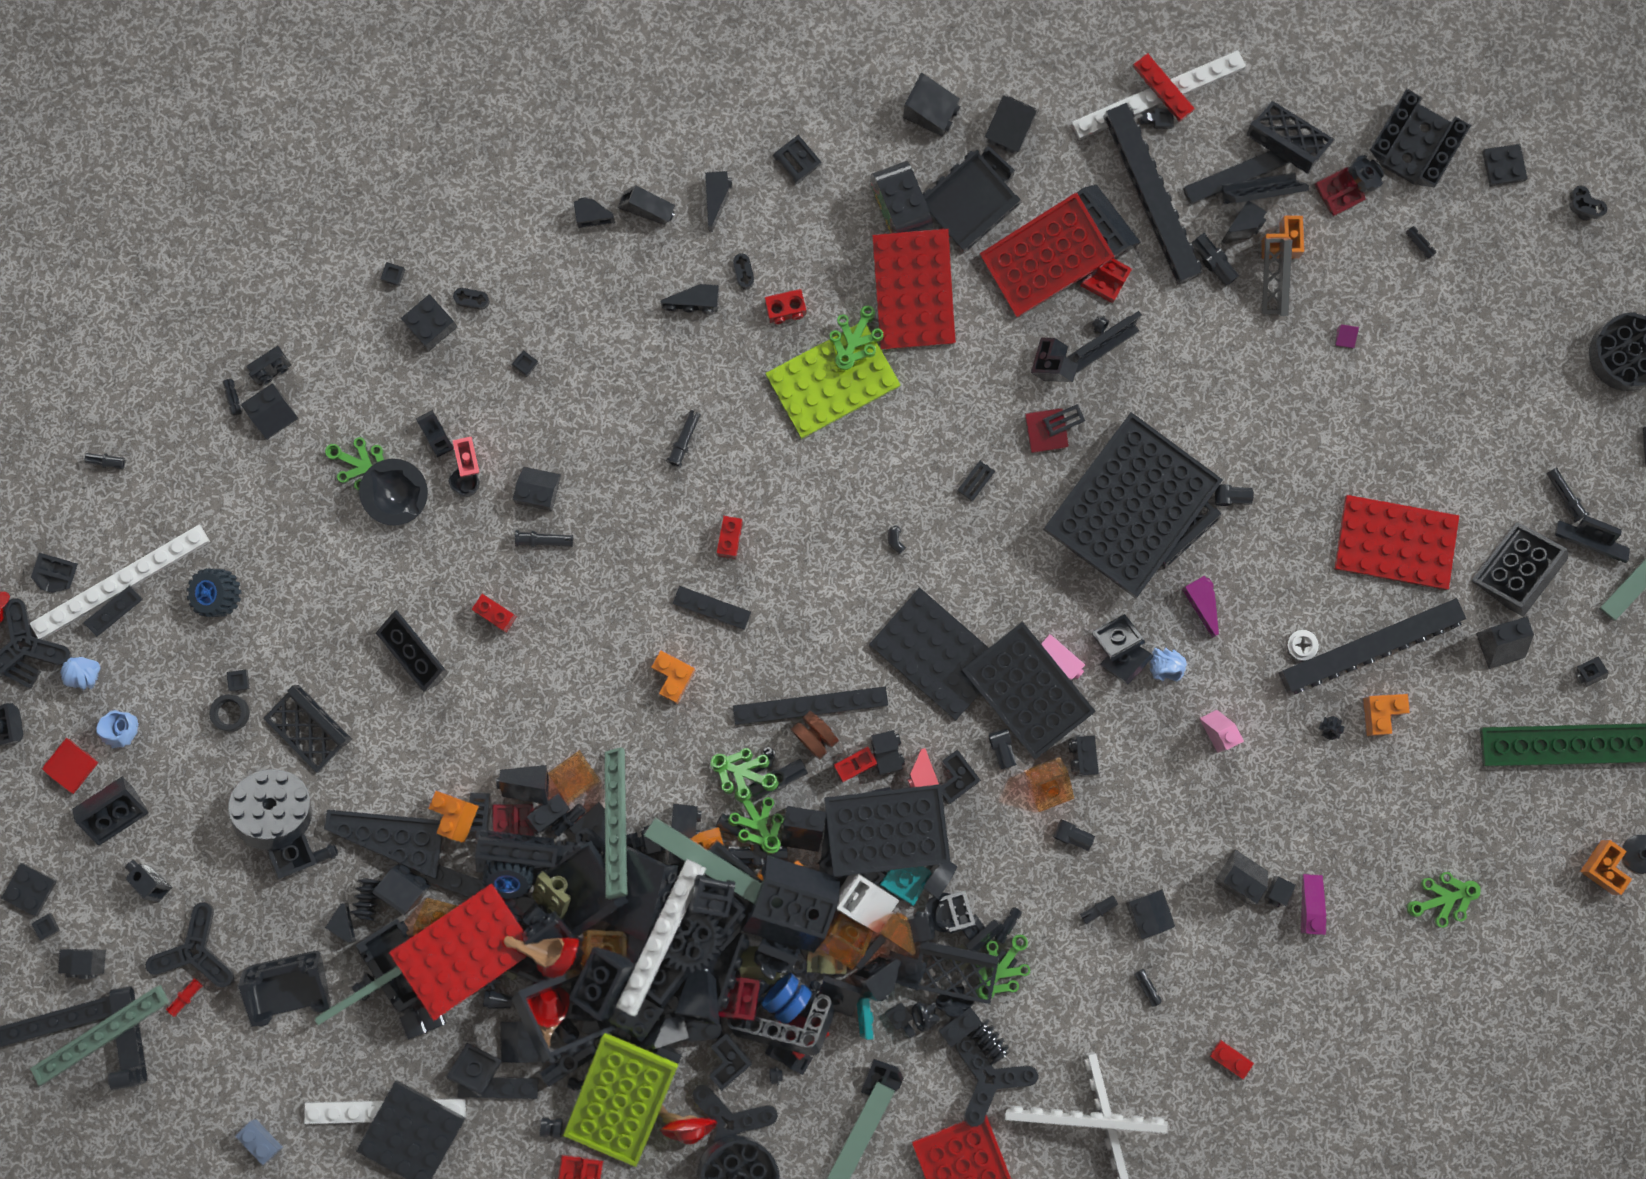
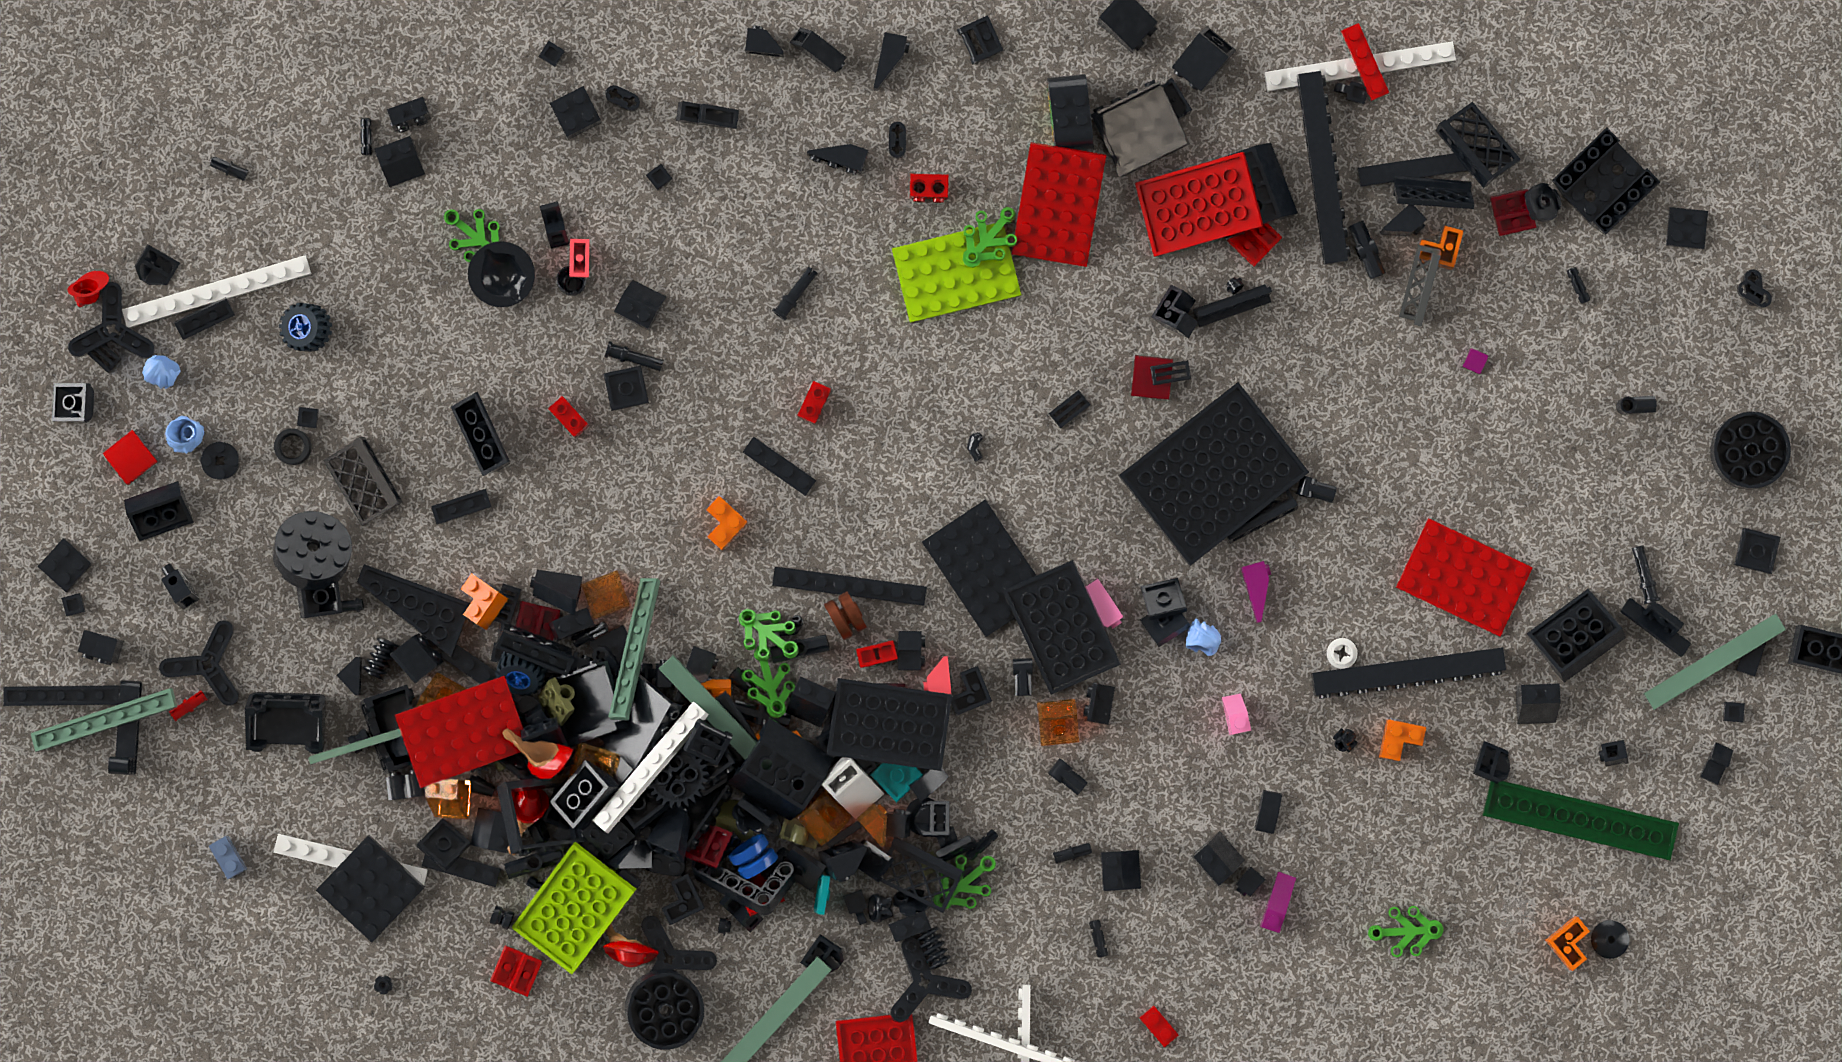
camera: 20 degrees right, 5 degrees up
none -> black plate [200,441,240,480]
none -> clear orange slope [425,779,471,819]
none -> black plate [431,489,492,525]
none -> black plate [603,365,649,411]
none -> black slope [676,101,739,129]
none -> black slope [1254,790,1282,834]
none -> black slope [1473,741,1510,784]
none -> black piece [1616,396,1657,415]

